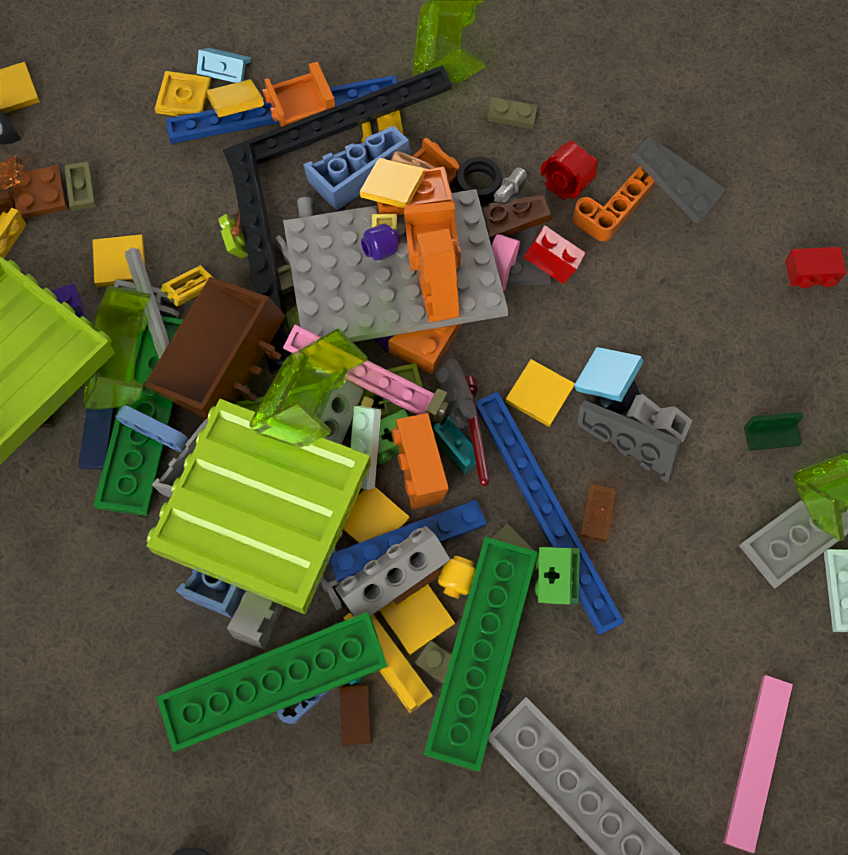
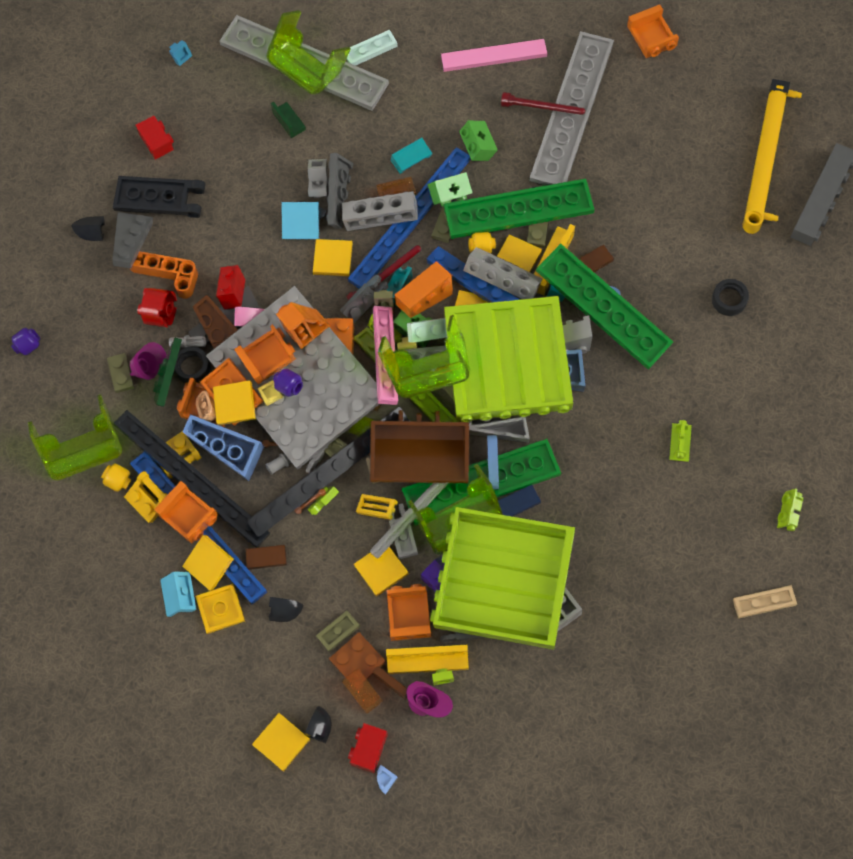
camera: 110 degrees left, 0 degrees up
none -> dark purple head [11,328,40,355]
none -> black brick [71,216,105,241]
none -> yellow head [101,463,131,492]
none -> black hinge [113,176,206,218]
none -> yellow plate [124,471,168,523]
none -> magenta piece [130,342,166,380]
none -> dark green wing [152,337,182,407]
none -> reddish brown tile [246,545,287,570]
none -> black brick [269,597,304,622]
none -> light grey brick [342,191,418,231]
none -> orange panel [386,584,431,641]
none -> teal hinge [391,138,432,174]
none -> bright green brick [459,120,497,161]
none -> dark red piece [501,92,585,115]
none -> lime hinge [669,420,692,462]

